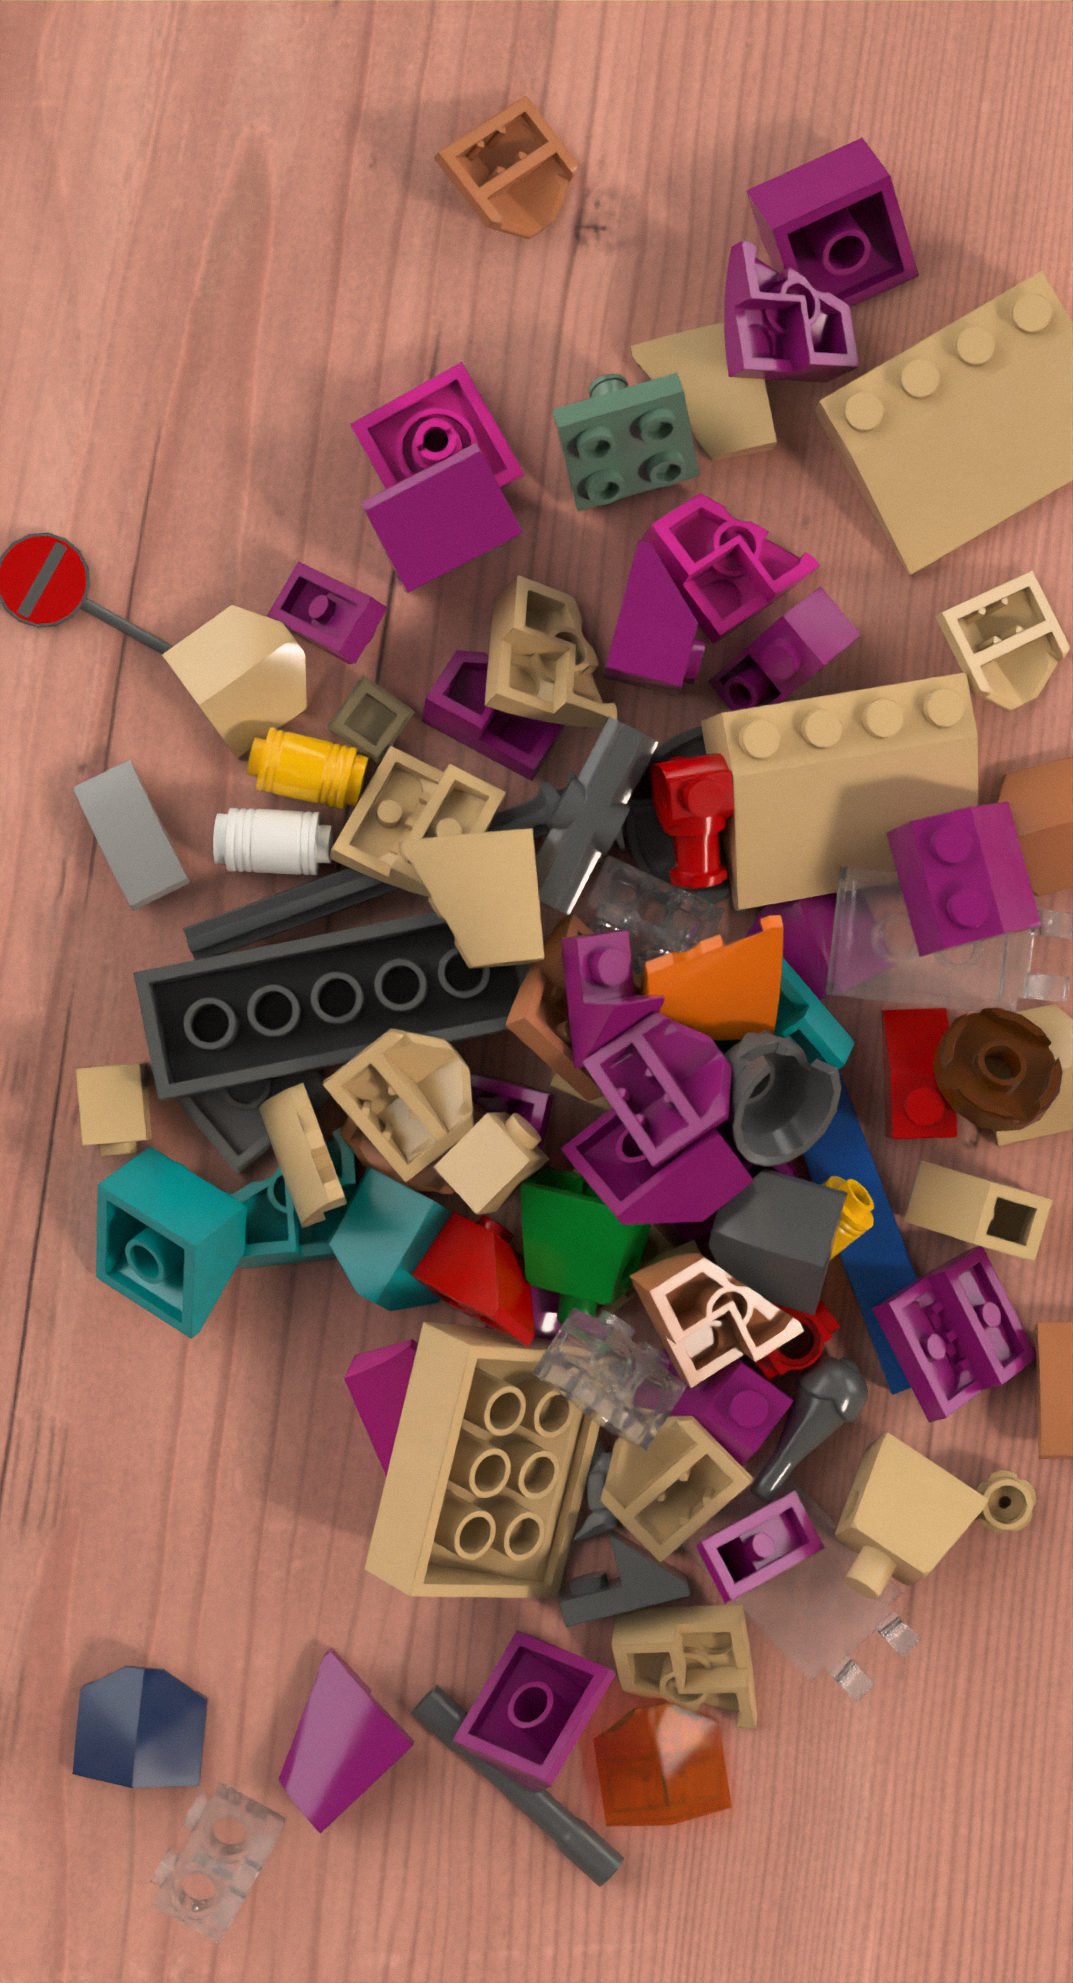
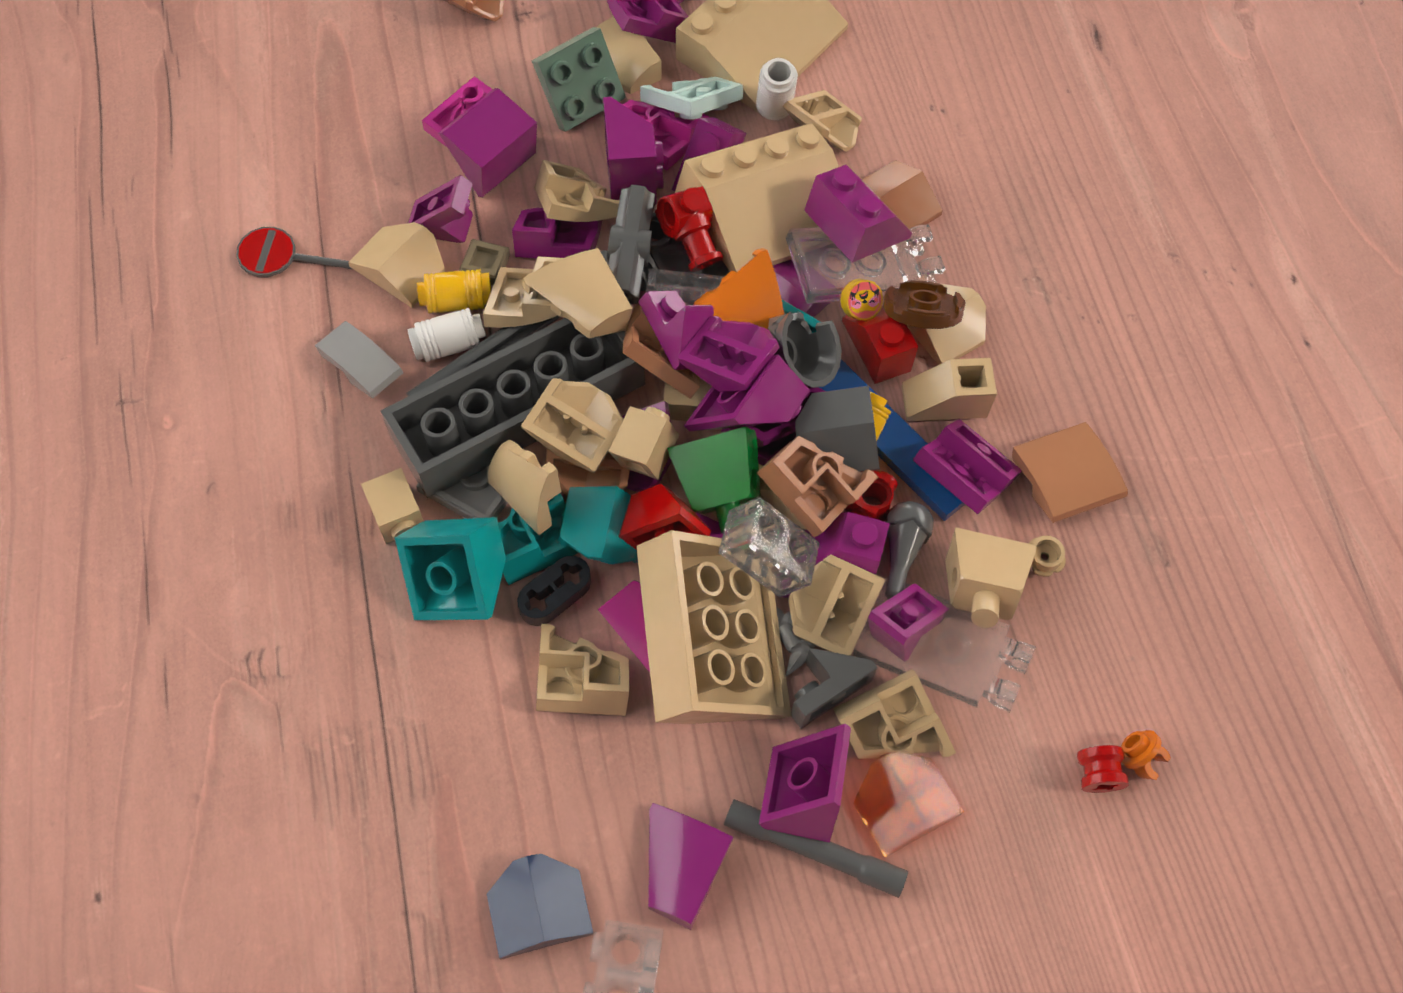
camera: 20 degrees left, 25 degrees down
none -> black beam [517,555,591,626]
none -> tan slope [536,624,629,716]
none -> light aqua wing [640,77,743,119]
none -> white head [756,58,798,120]
none -> tile [840,279,883,320]
none -> red wheel [1077,745,1129,793]
none -> orange plate [1121,730,1171,780]

